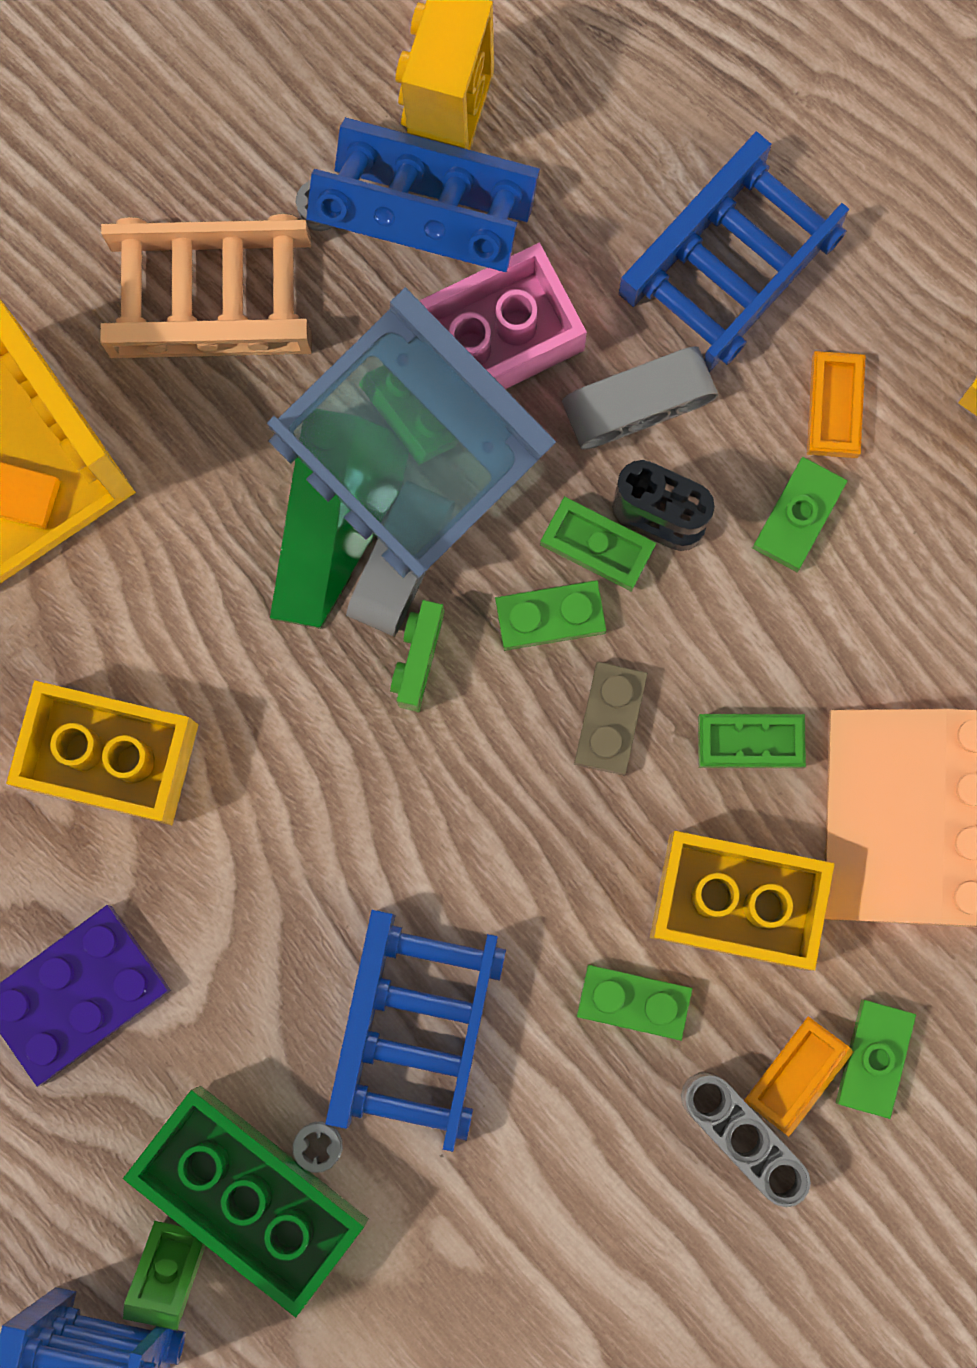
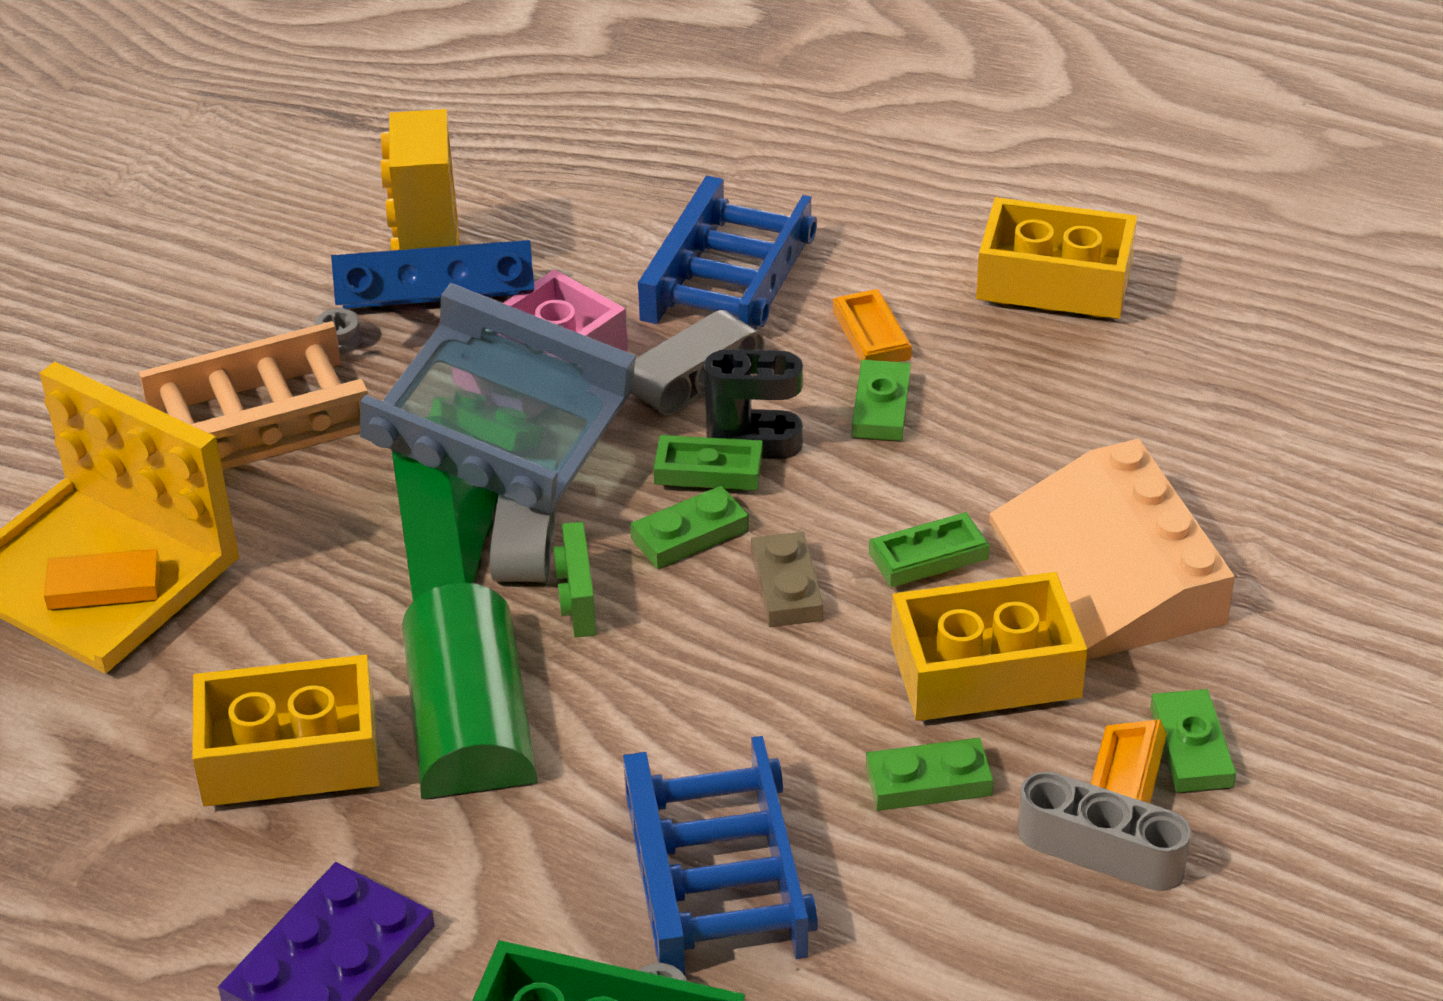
camera: 25 degrees left, 40 degrees down
none -> green brick [402,583,538,799]

